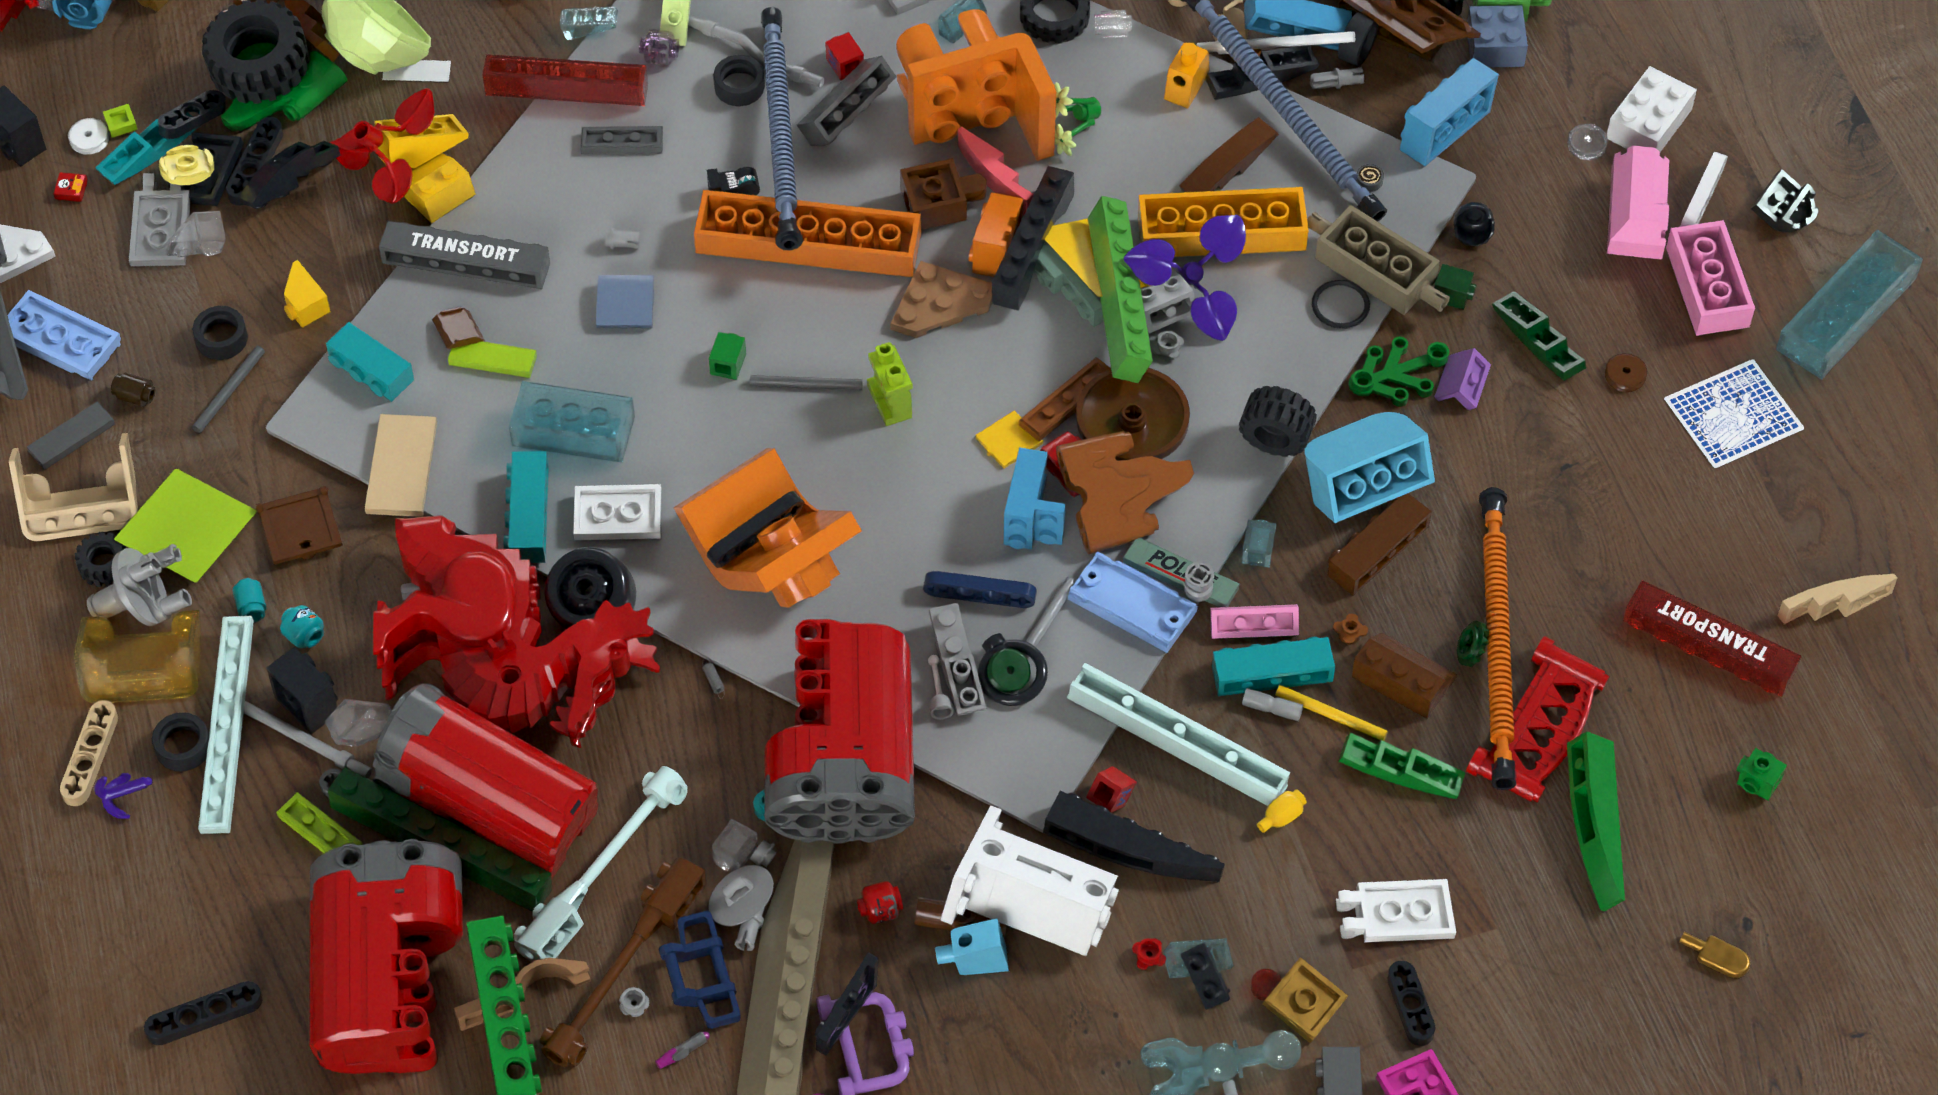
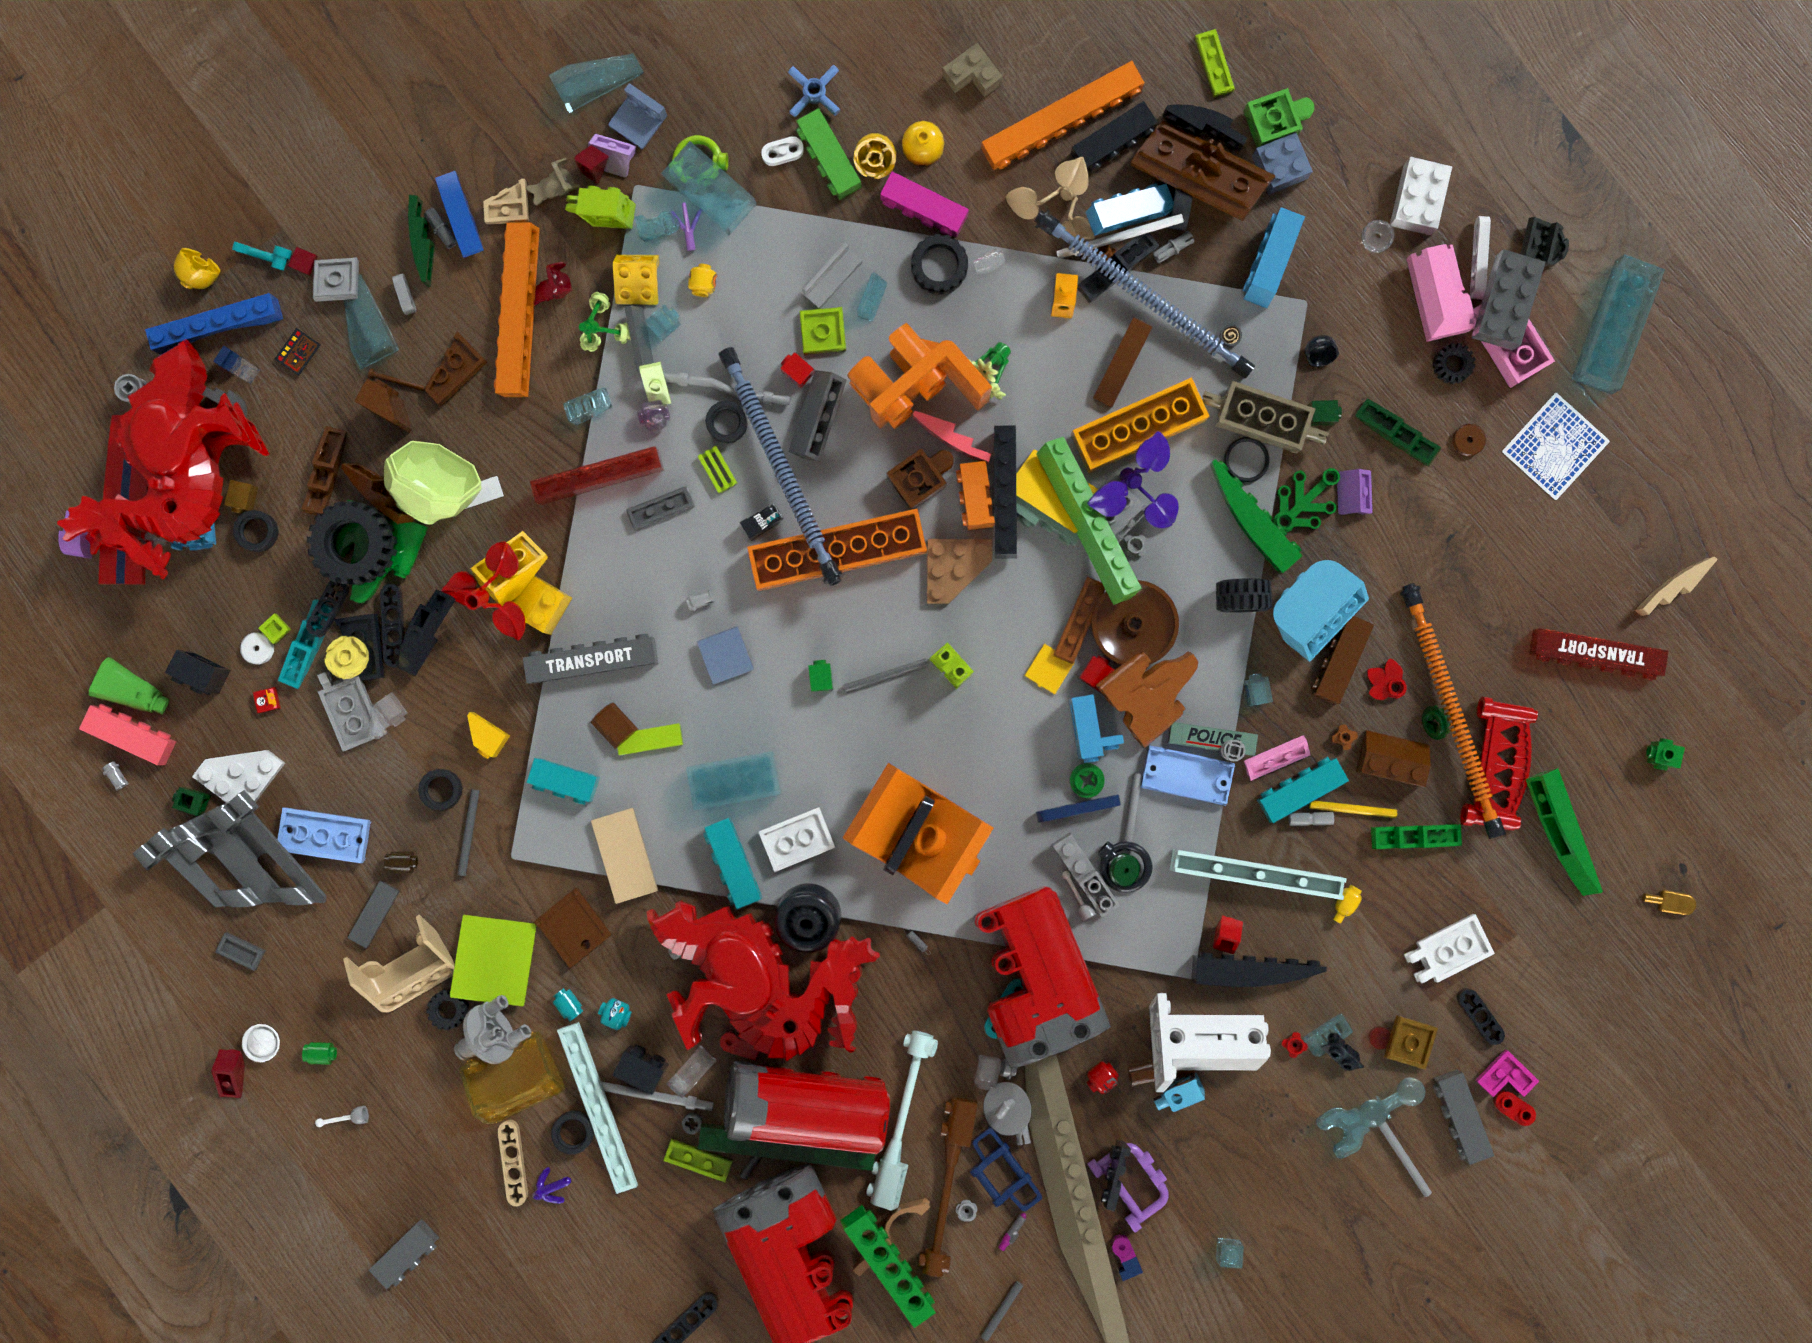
camera: 15 degrees left, 30 degrees up
none -> black tyre [233,510,279,552]
none -> lime tile [698,446,738,494]
none -> lime tile [799,307,846,355]
none -> green gear [1070,763,1105,798]
none -> green slope [1210,459,1302,575]
none -> red plate [1367,658,1407,700]
none -> black tyre [1433,343,1476,384]
none -> dark grey brick [1471,249,1545,350]

